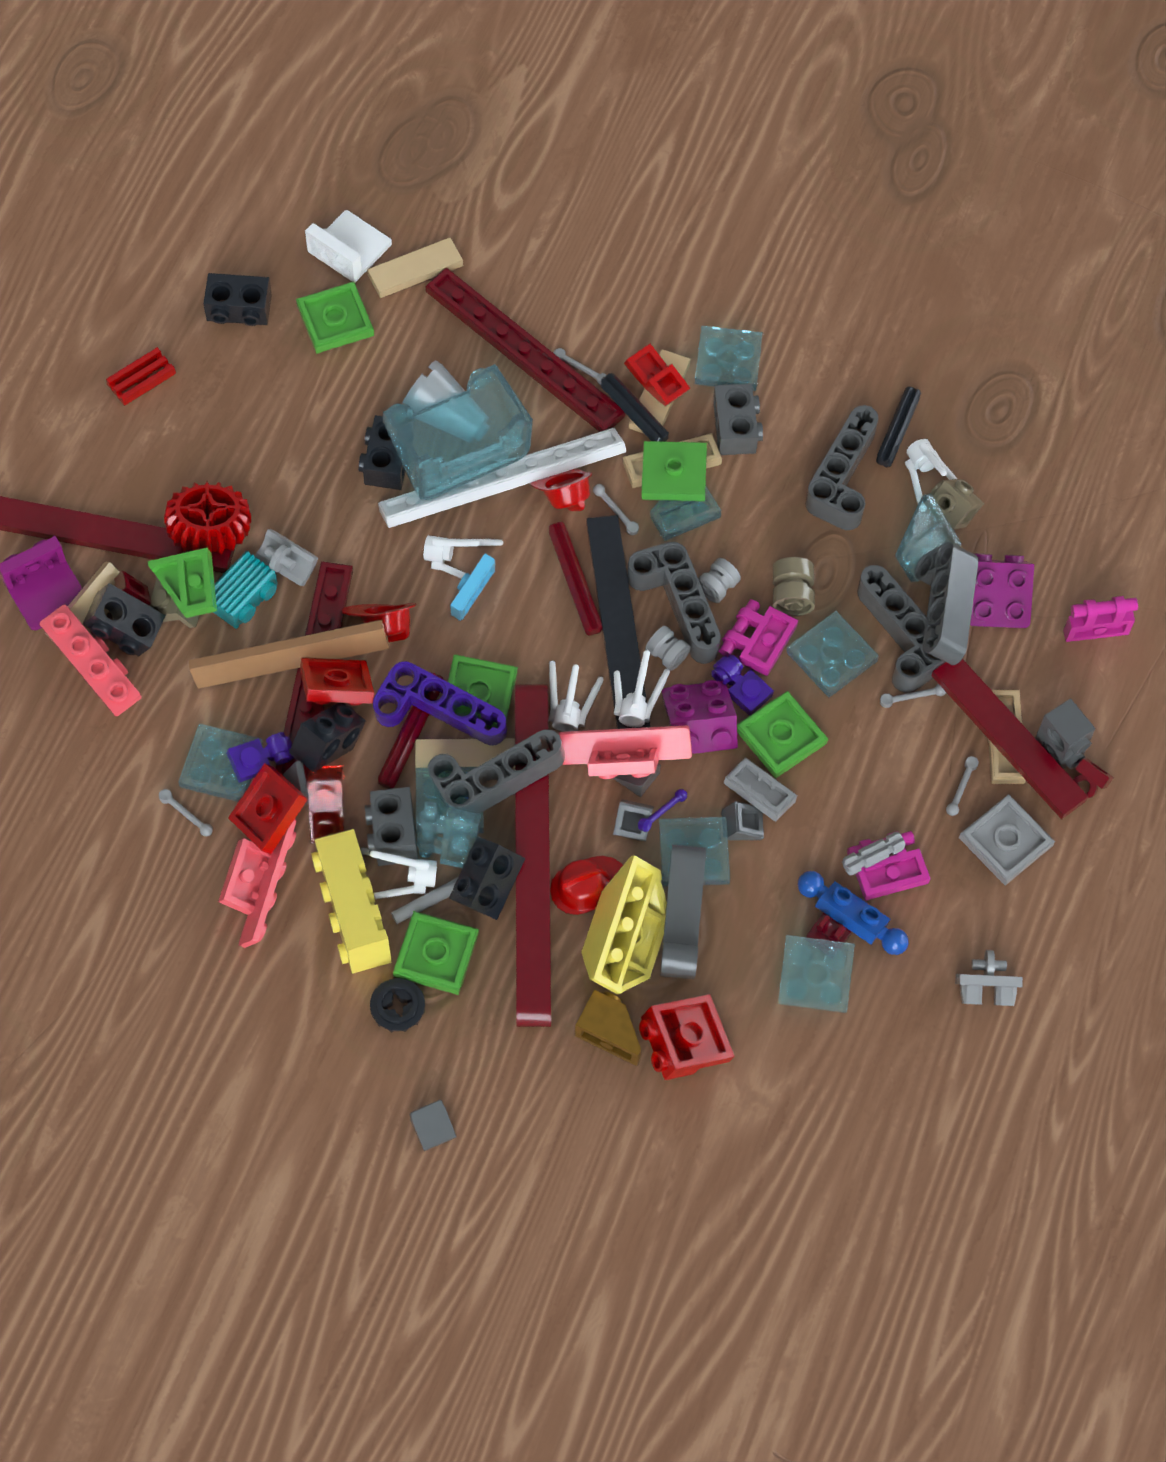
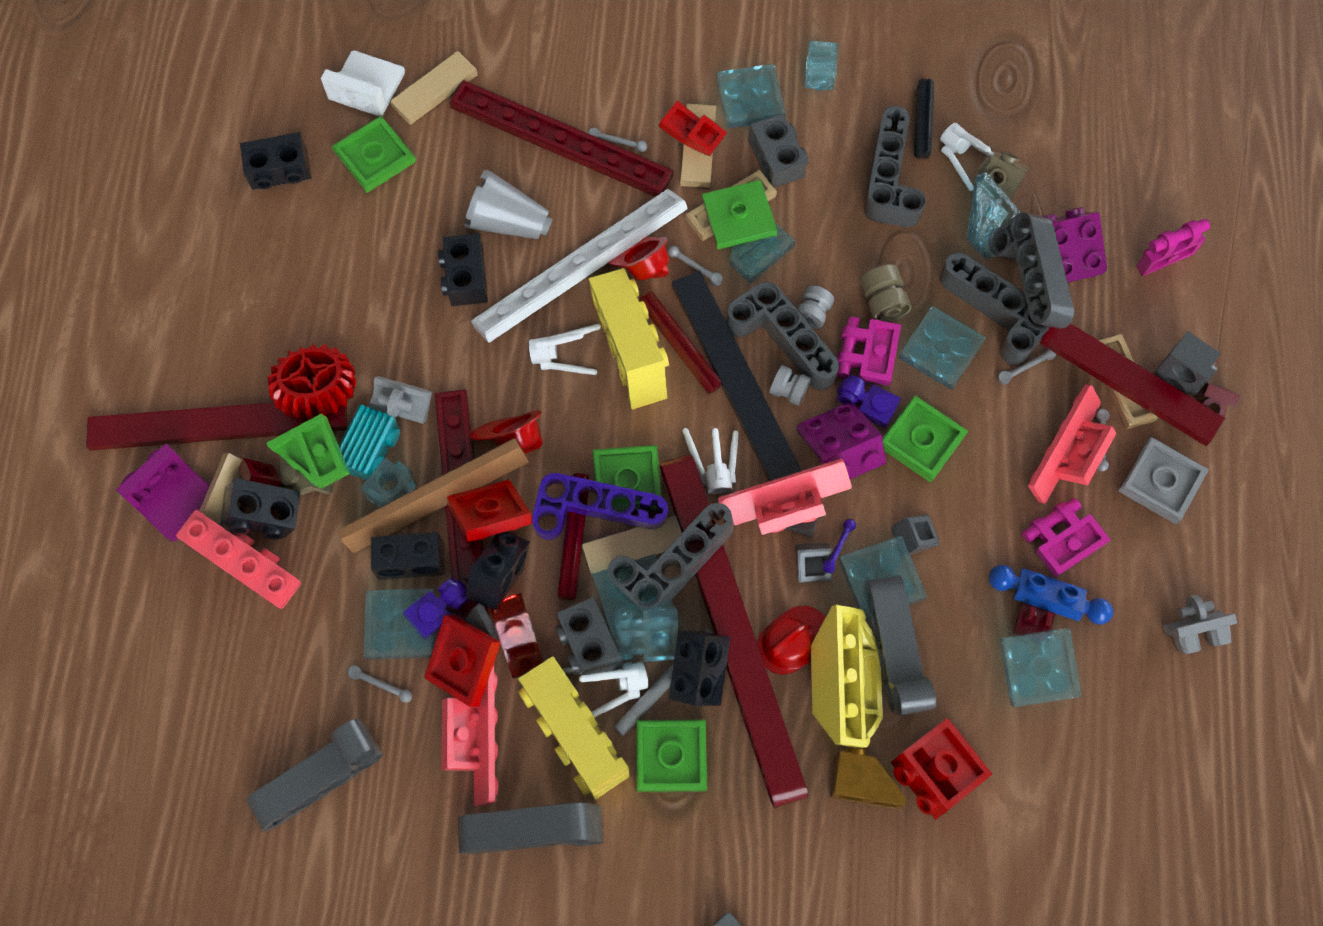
camera: 15 degrees left, 5 degrees up
red tile [106,347,176,406] -> none
black gear [370,978,425,1033] -> none
clear light blue windscreen [383,364,533,500] -> none
medium azure plate [450,553,495,621] -> none
black axle [601,373,669,442] -> none
white plant [614,650,670,727] -> none
light grey plate [724,757,798,822] -> none
light grey axle [842,832,906,875] -> none
none -> dark grey beam [246,719,383,832]
none -> clear light blue brick [360,458,416,508]
none -> black brick [371,532,445,580]
none -> dark grey beam [458,803,604,854]
none -> light yellow wedge [589,268,669,410]
none -> clear light blue brick [804,41,838,91]
none -> coral bracket [1028,384,1116,504]

